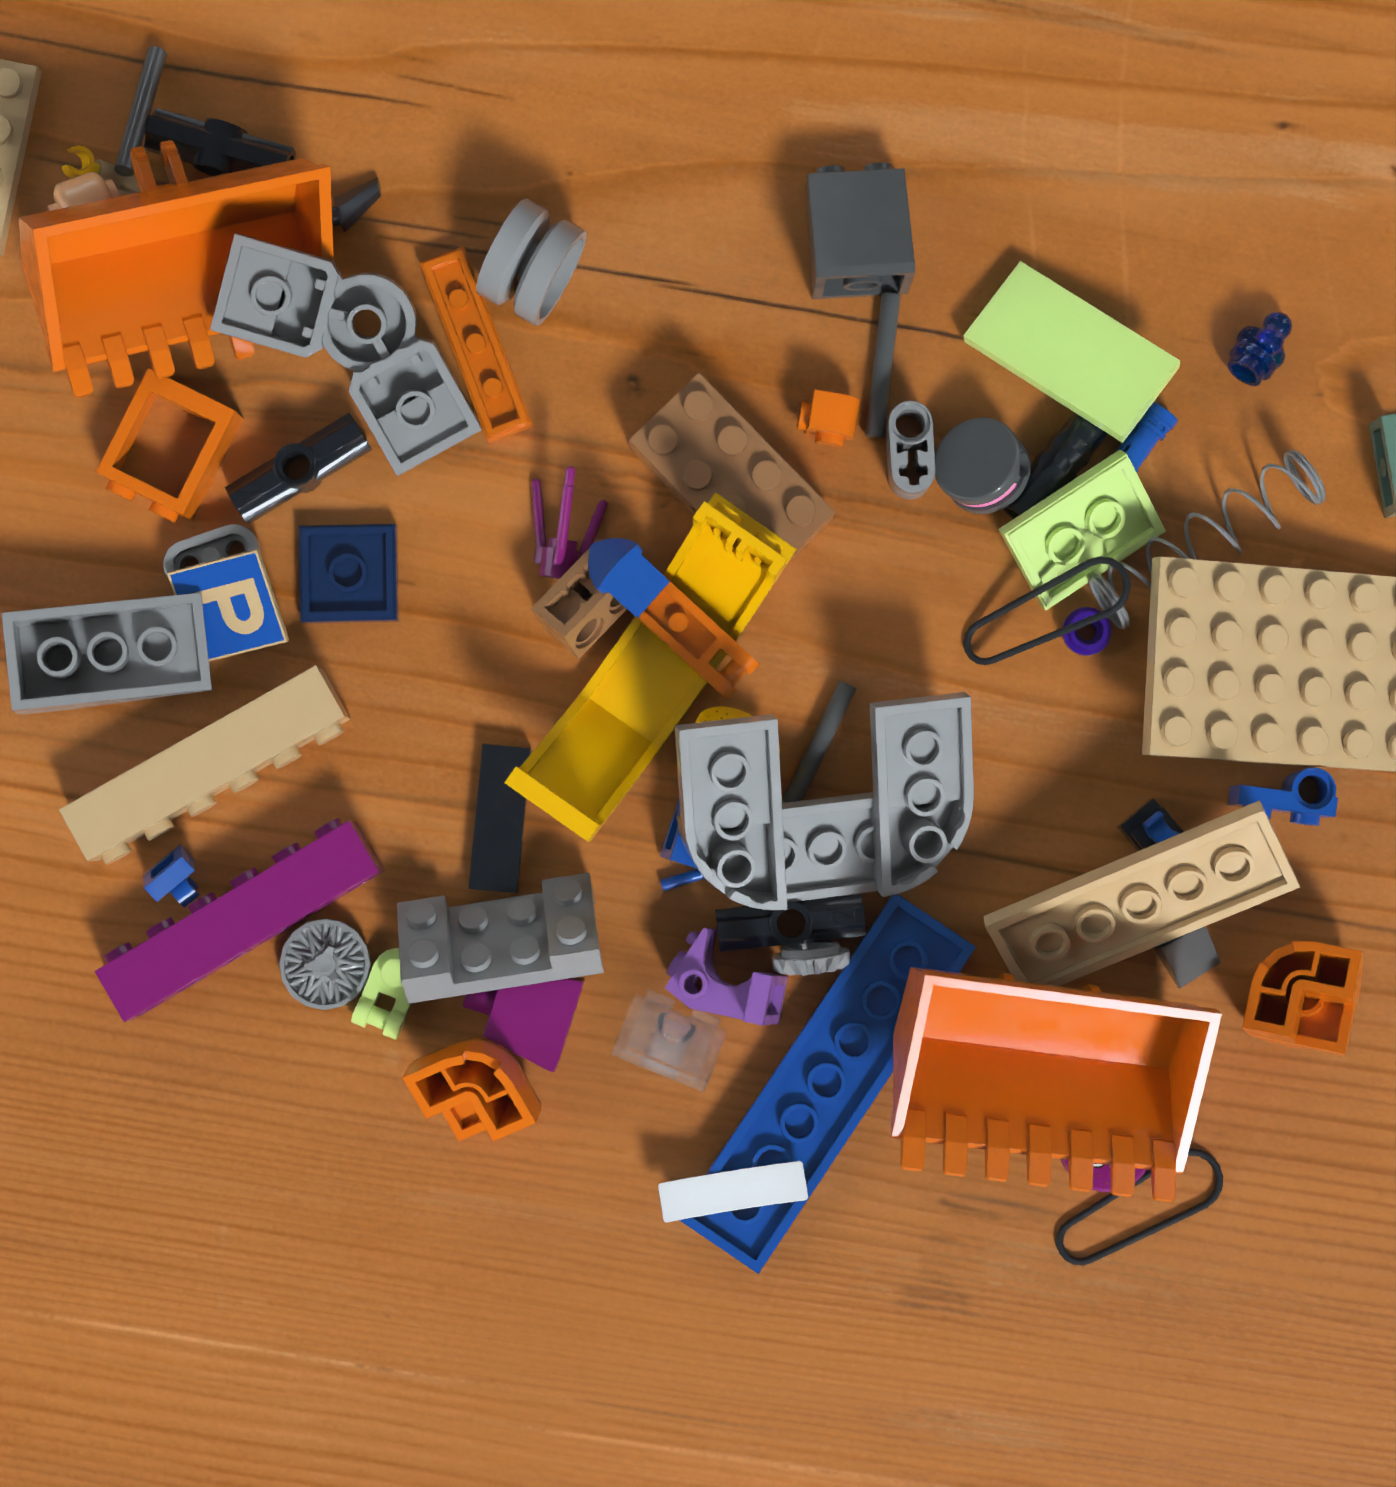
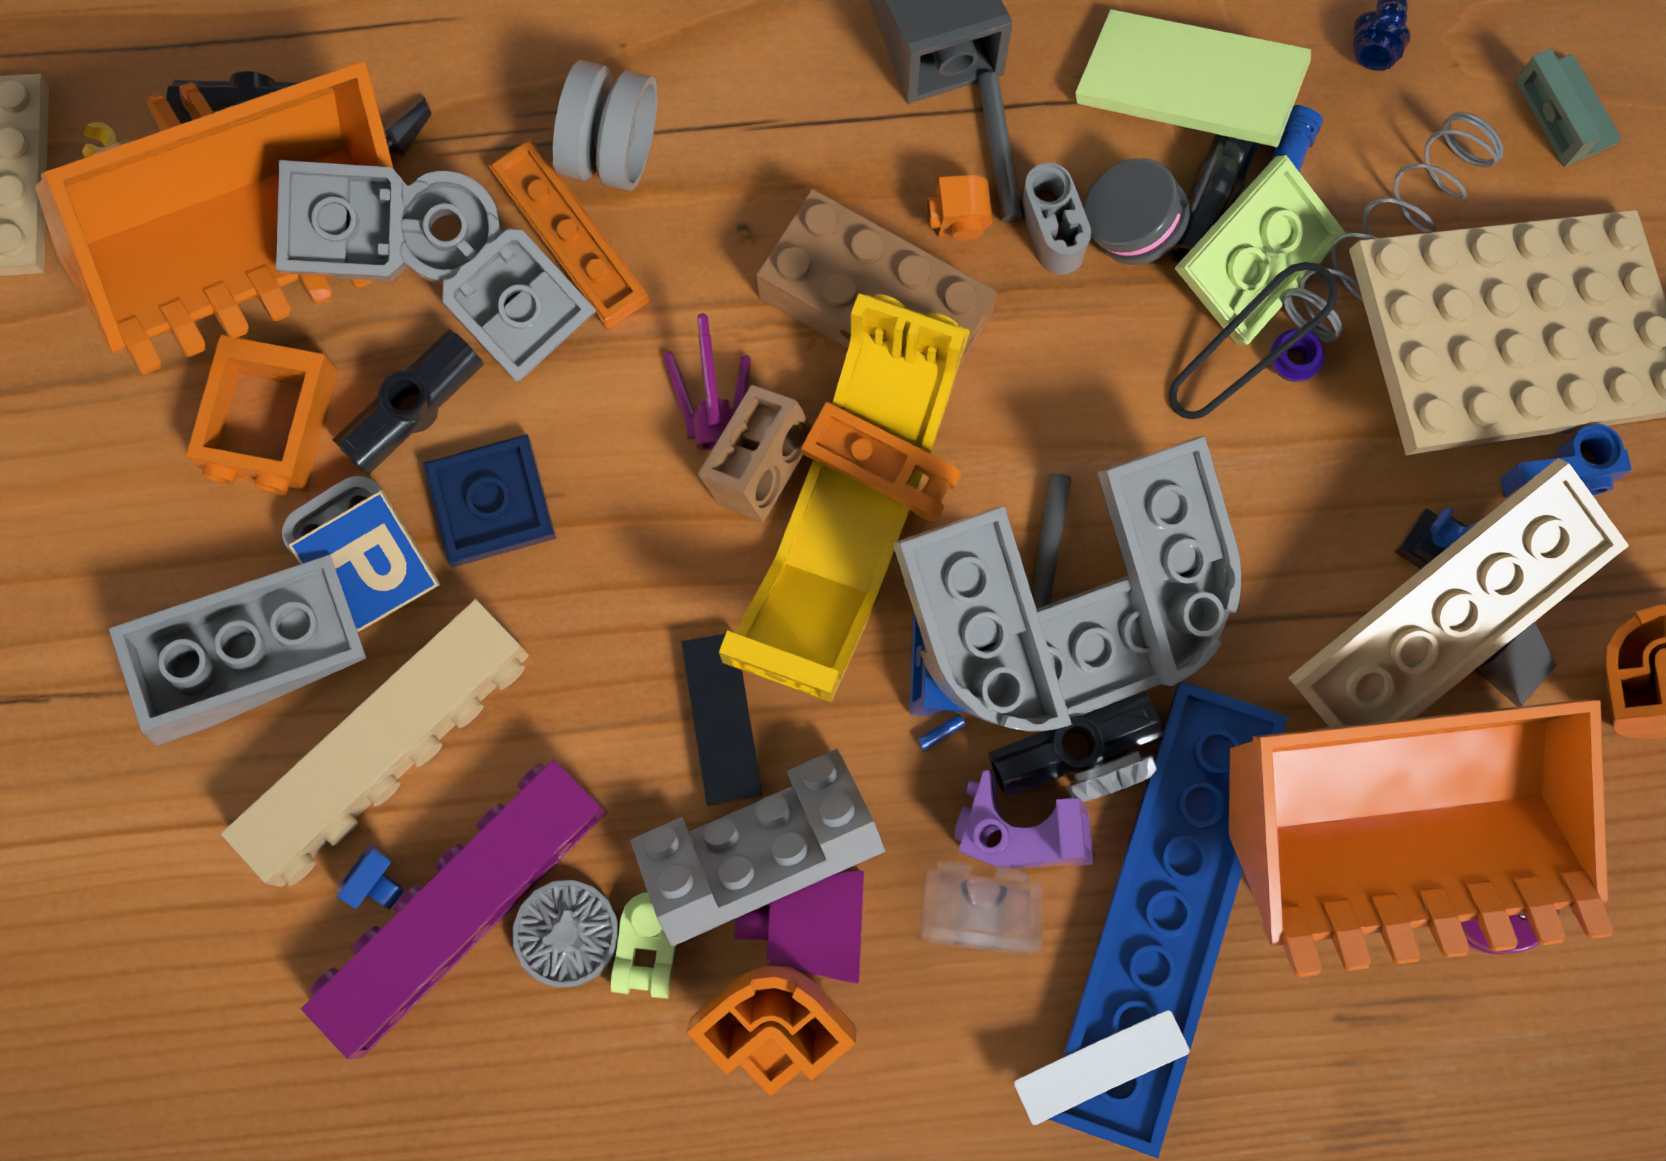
camera: 15 degrees left, 10 degrees down
dark grey bar [114,46,167,177] -> none
blue tile [588,538,670,618] -> none
black piece [1056,1149,1223,1266] -> none

